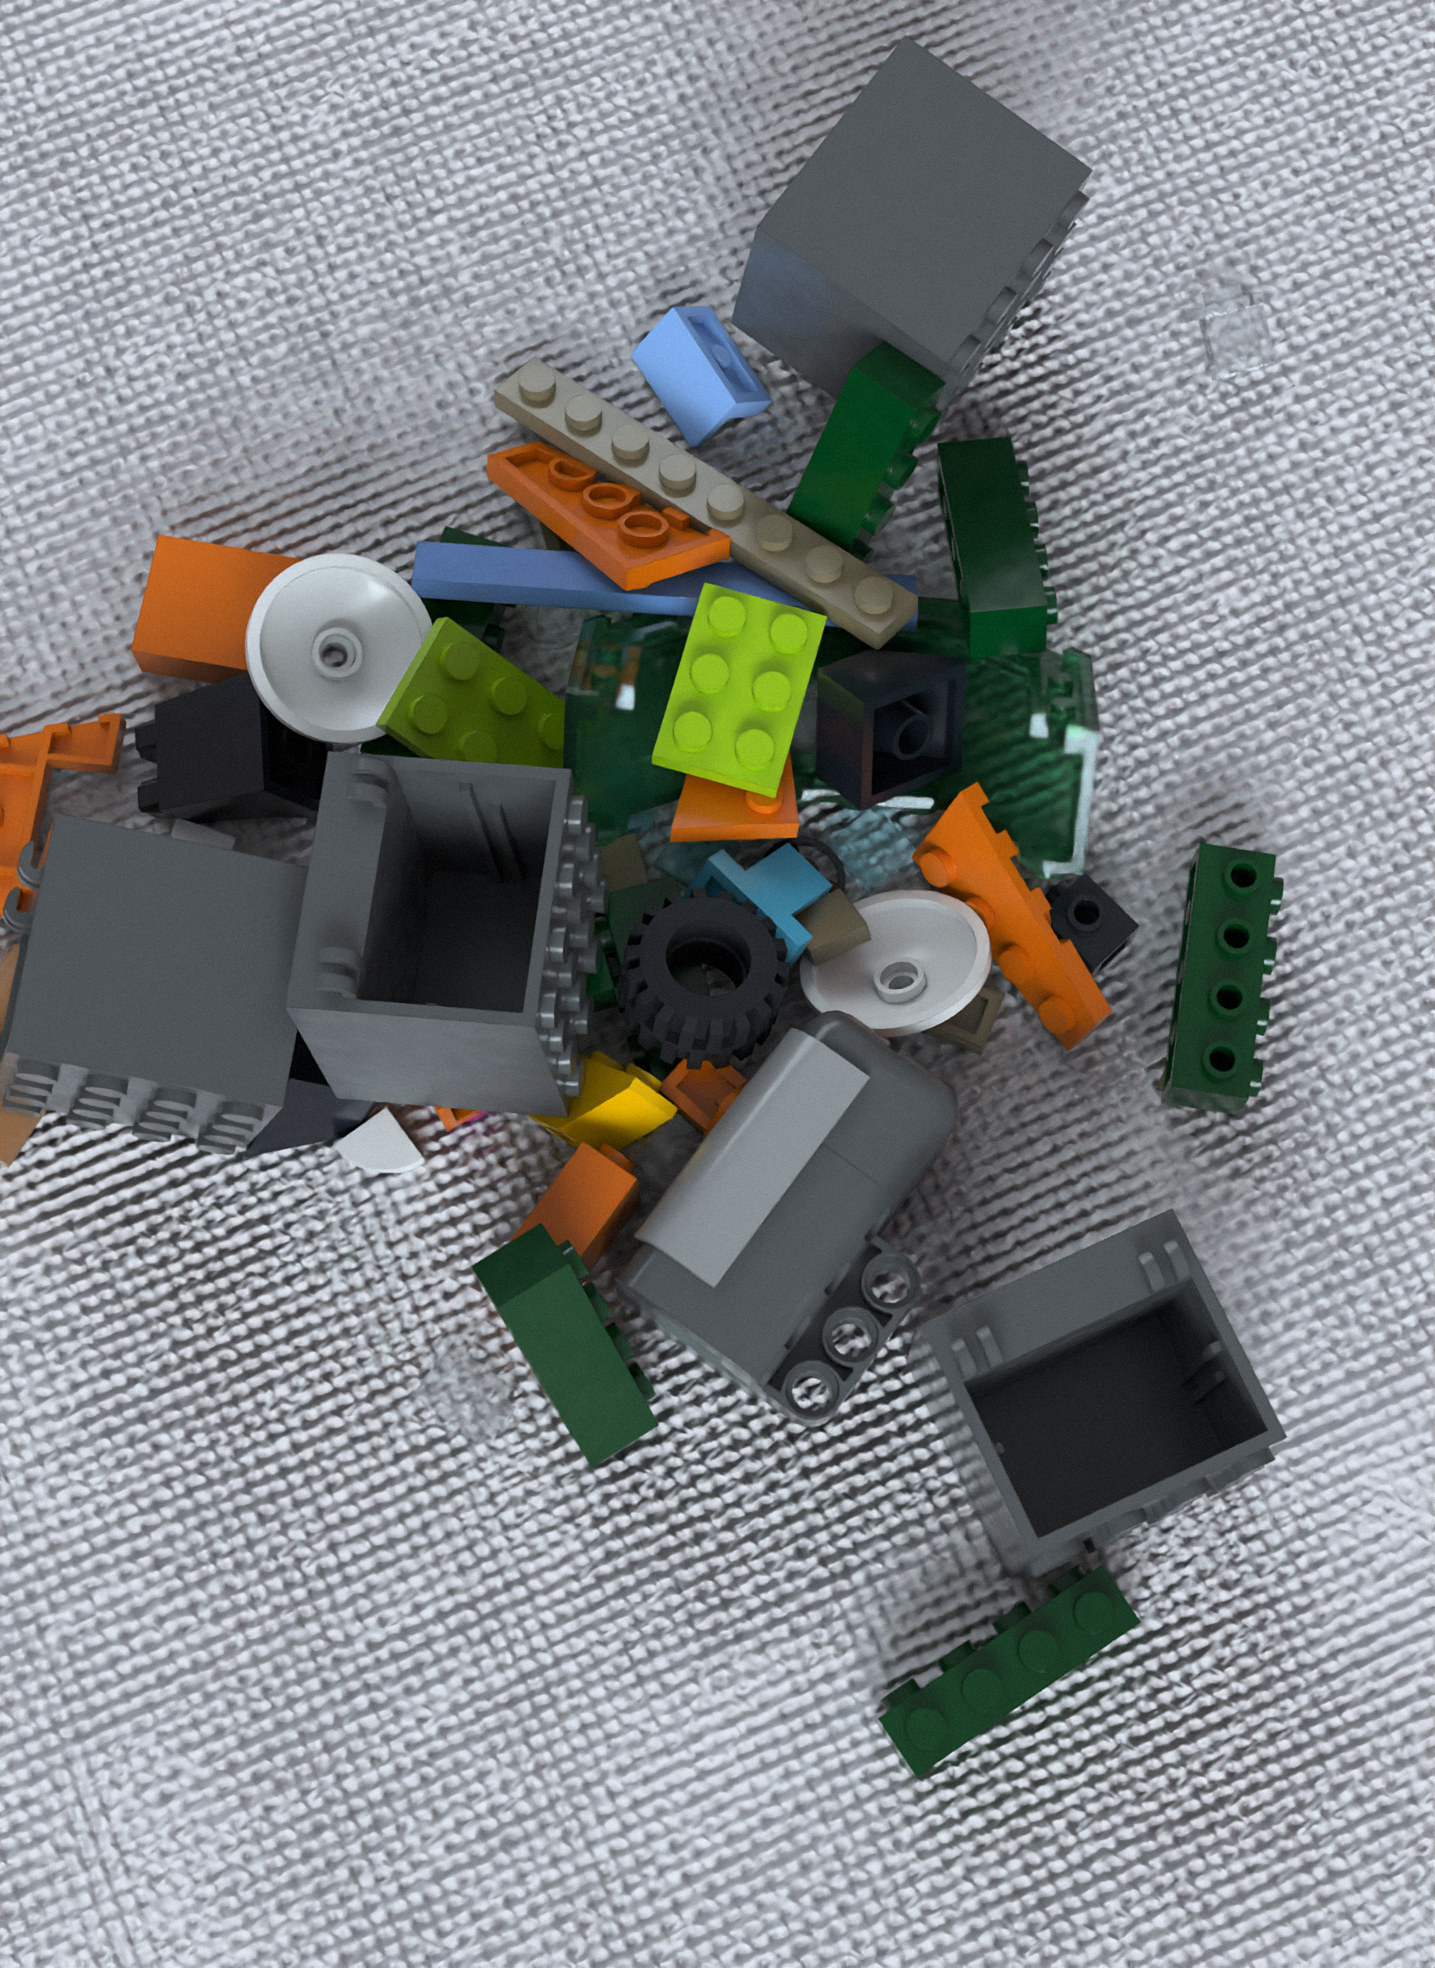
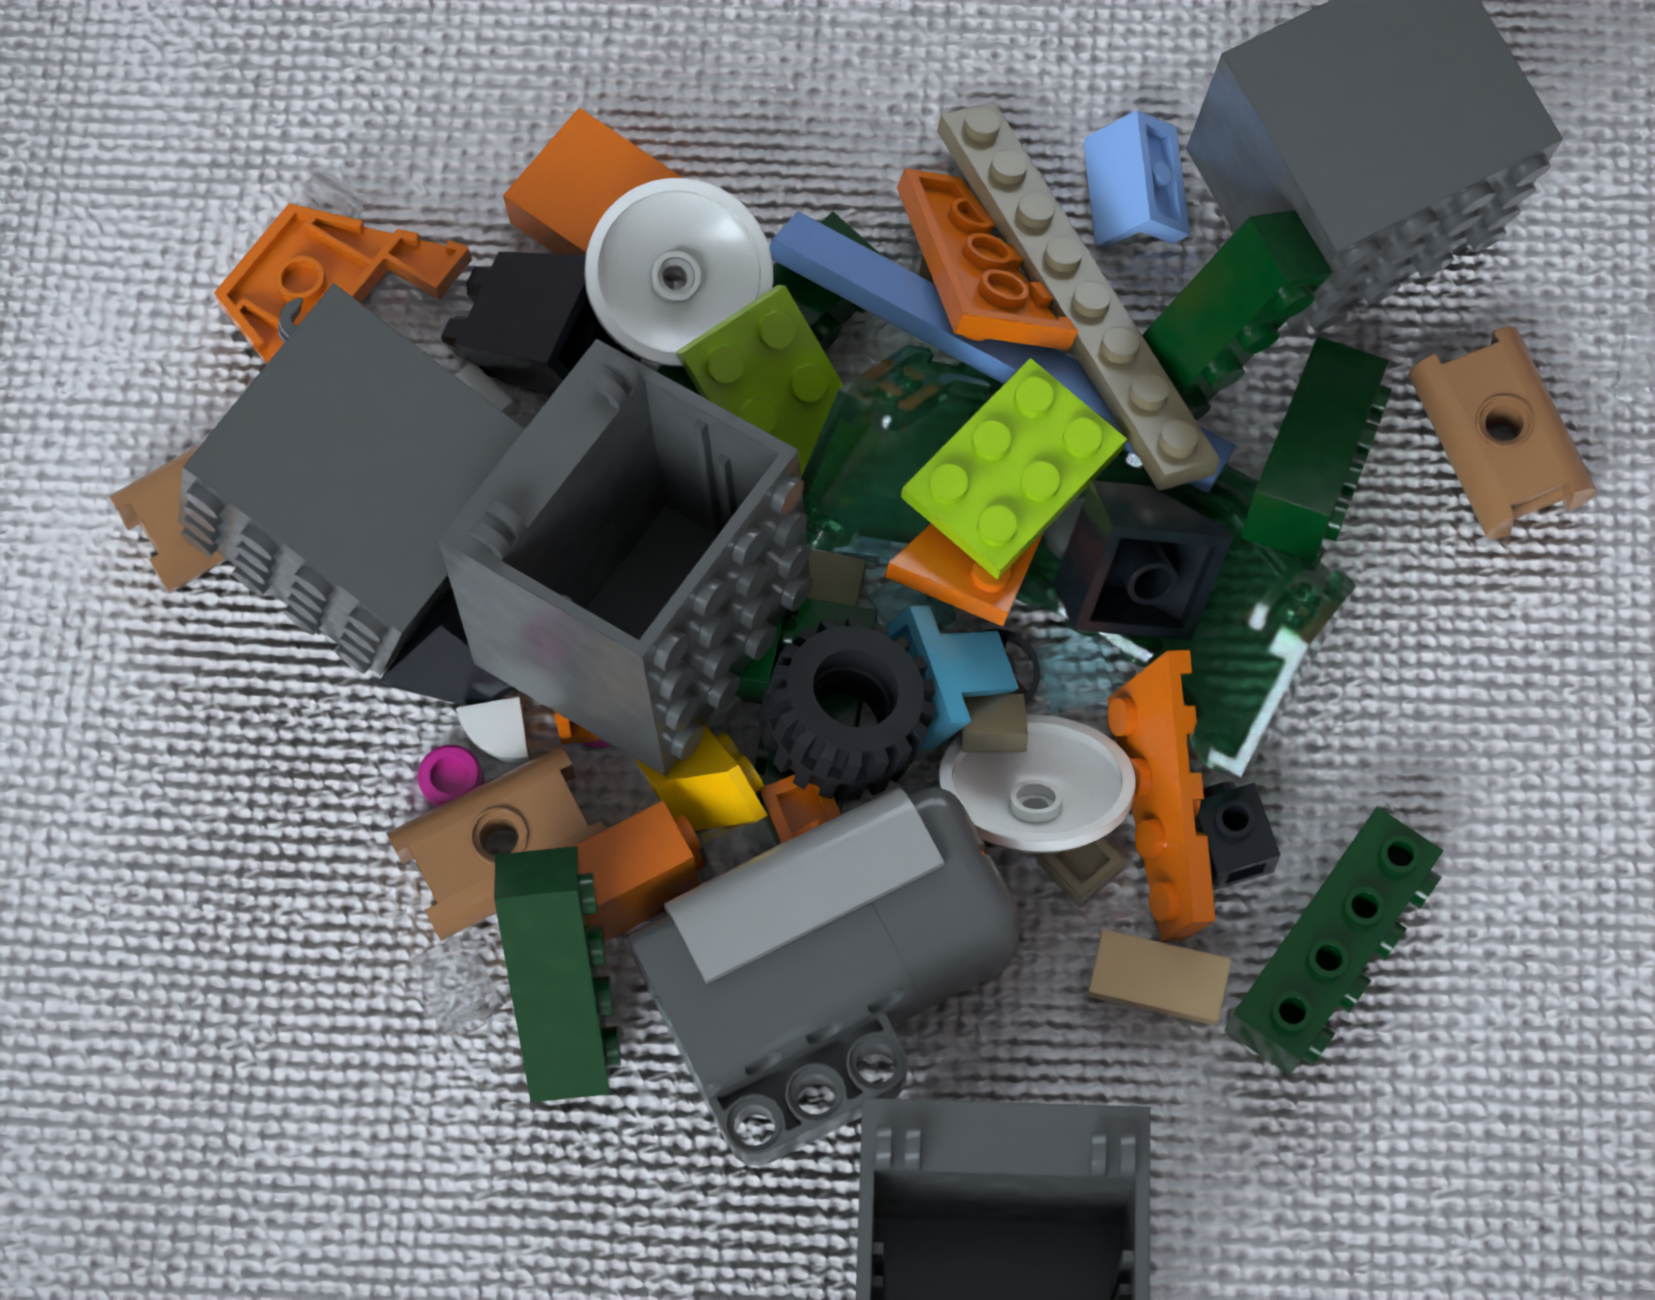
camera: 30 degrees right, 5 degrees down
none -> medium nougat piece [386,745,606,941]
none -> dark pink tile [418,745,484,808]
none -> tan tile [1087,929,1232,1026]
none -> medium nougat piece [1408,326,1597,540]

